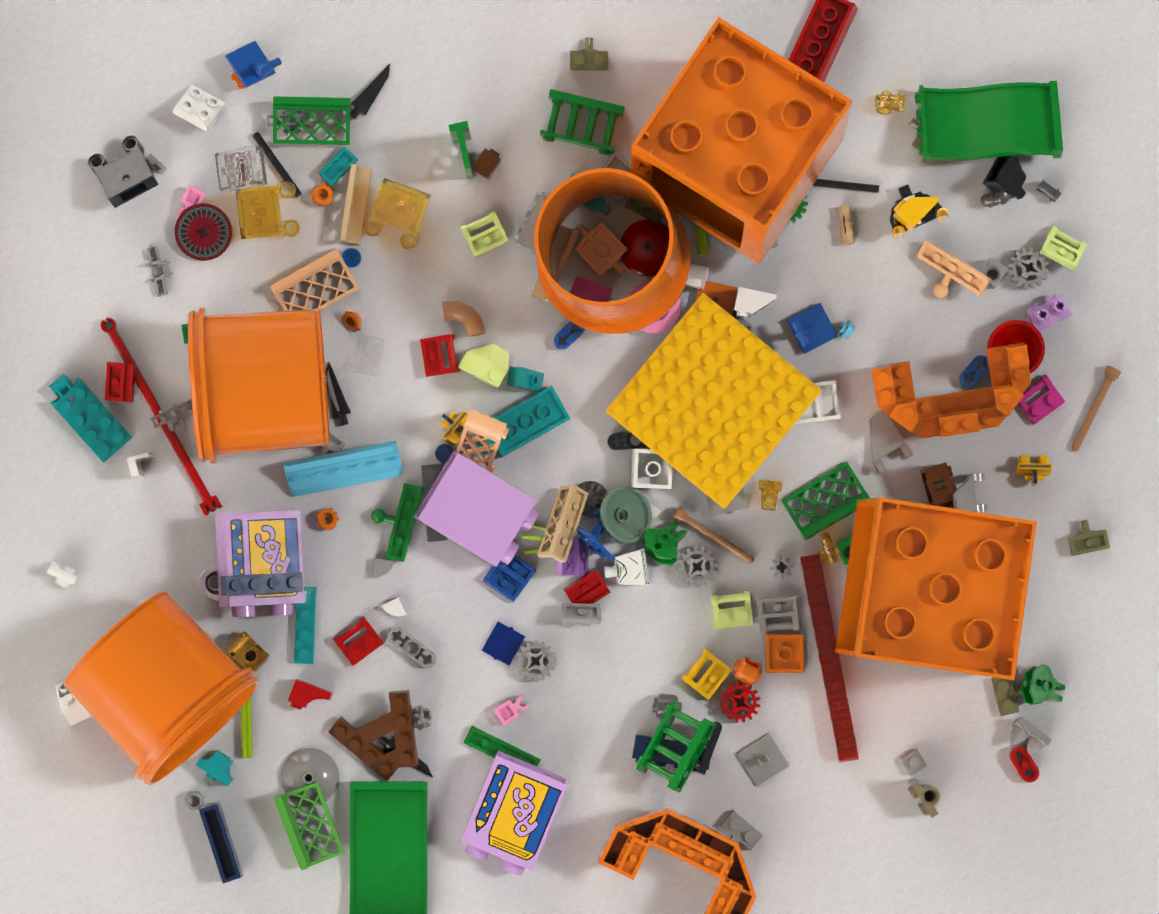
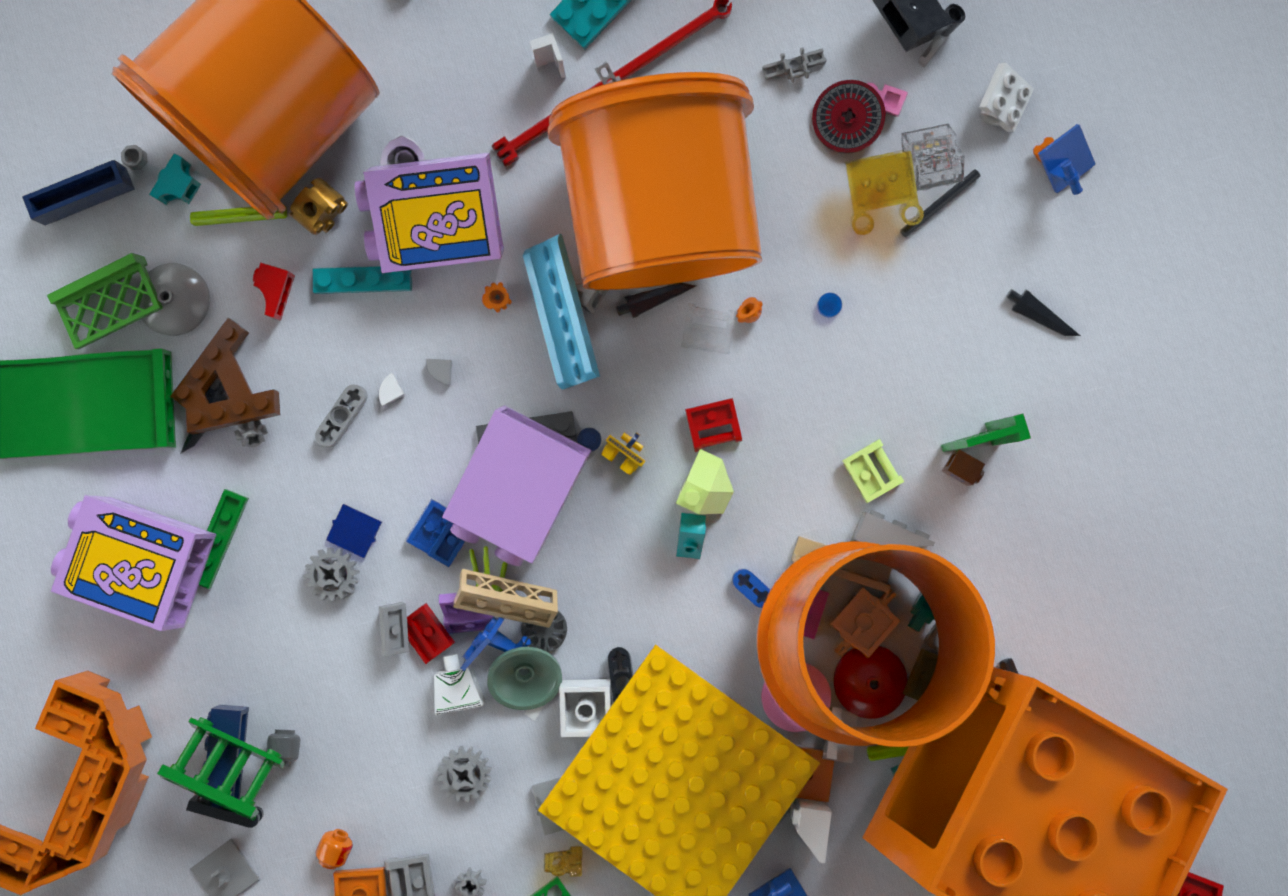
camera: 85 degrees right, 0 degrees up
red plate [105,361,136,403] -> none
dark blue brick [220,572,303,596] -> none
light grey piece [267,111,317,136] -> none
light nougat fence [270,248,359,311] -> none
green fence [273,96,350,145] -> none
orange animal [310,183,334,206] -> none
teal plate [318,146,358,187] -> none
red plate [333,616,384,666] -> none
tan fence [340,164,372,245] -> none
clear yellow piece [364,178,431,250] -> none
green plate [371,483,423,562] -> none
medium nougat cylinder [442,301,486,337] -> none
light nougat piece [456,409,509,474] -> none
teal hinge [476,386,571,458] -> none
bright pink plate [493,695,530,726] -> none
green fence [540,89,625,156] -> none
olive plate [570,37,608,71] -> none
green hinge [644,521,687,566] -> none
medium nougat piece [672,506,754,563] -> none
yellow plate [681,648,732,700] -> none
yellowish green plate [711,590,753,629] -> none
red gear [719,681,761,723] -> none
light grey plate [721,811,763,850] -> none

